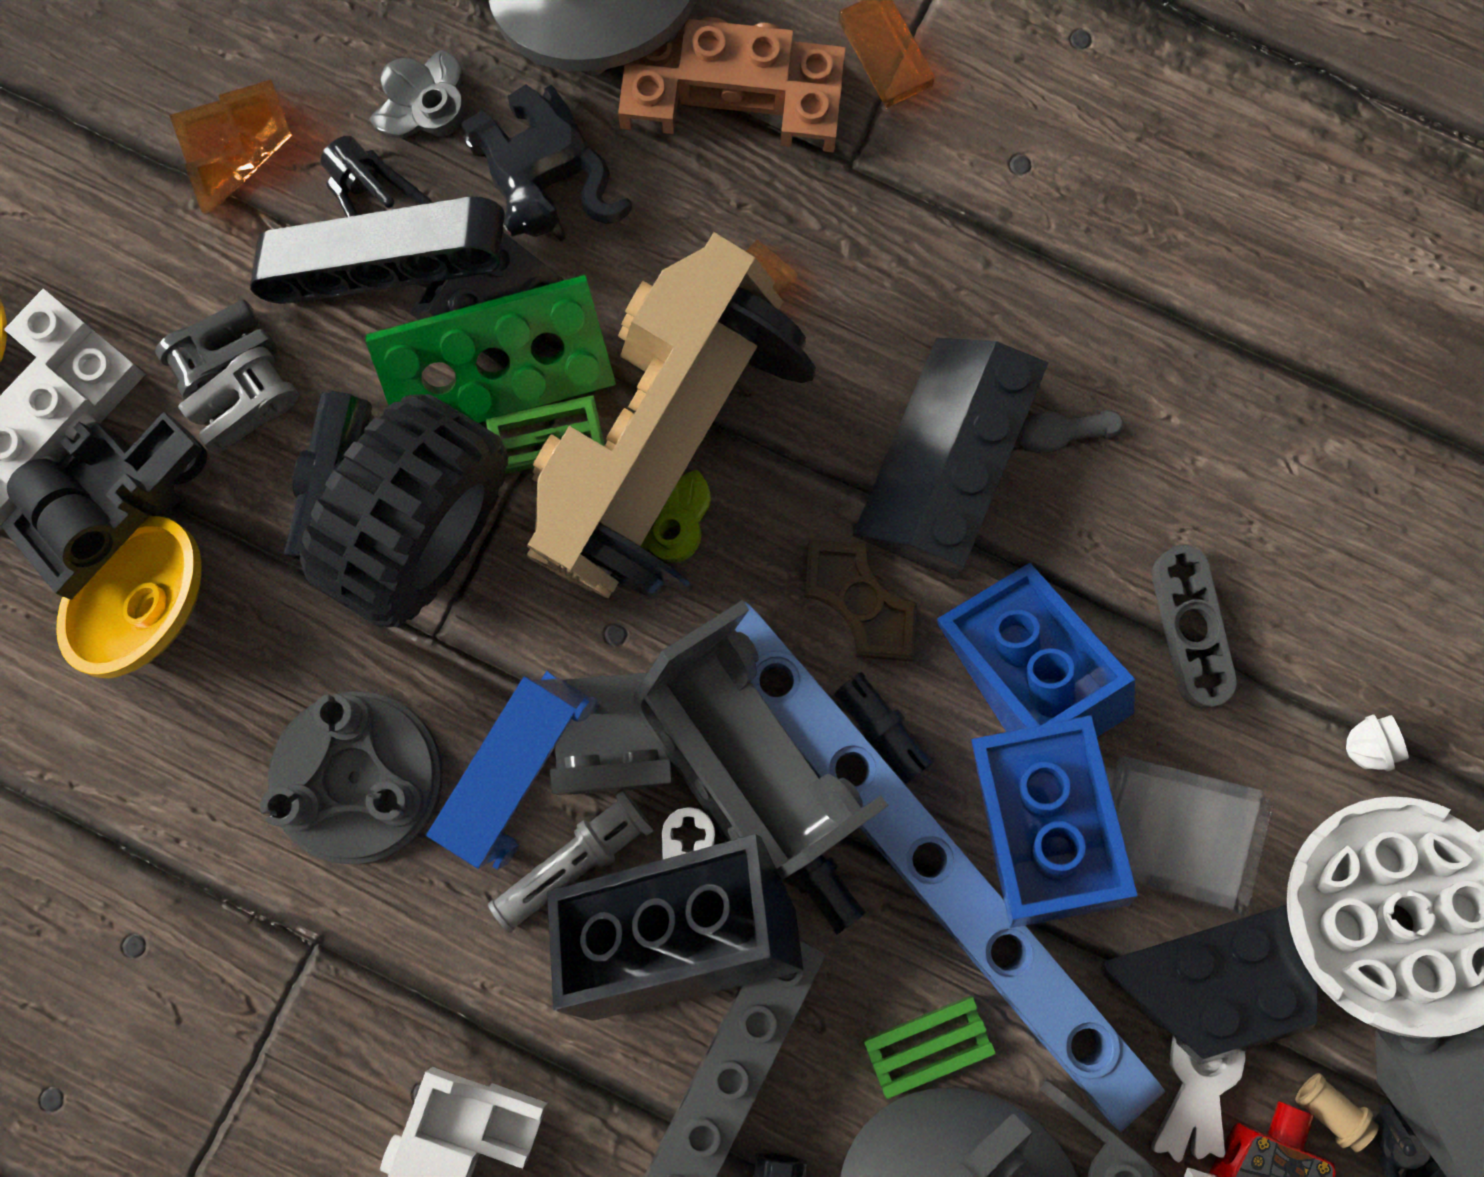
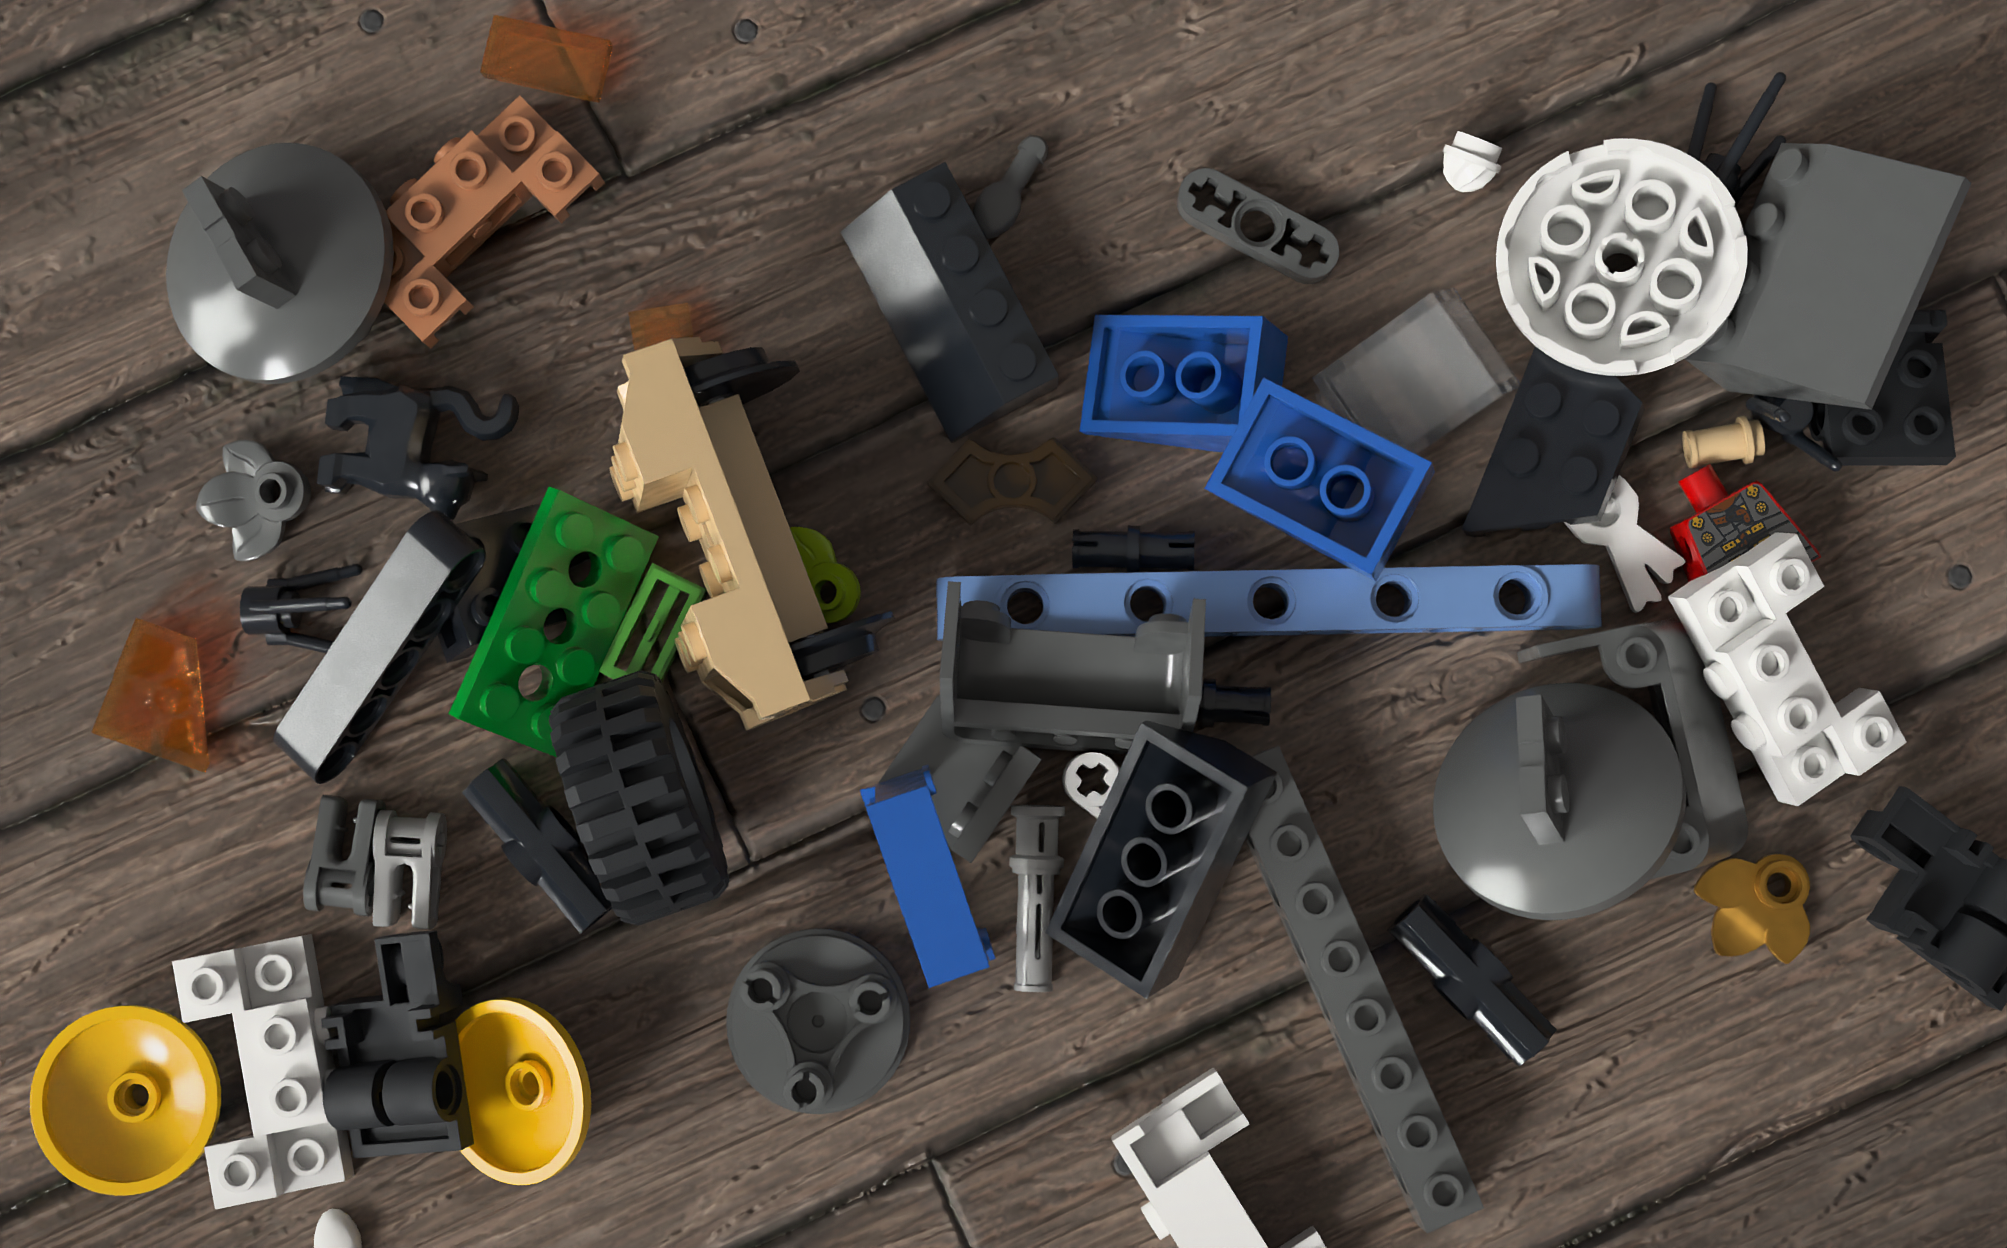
camera: 50 degrees left, 5 degrees up
bright green tile [863,996,996,1099] -> none

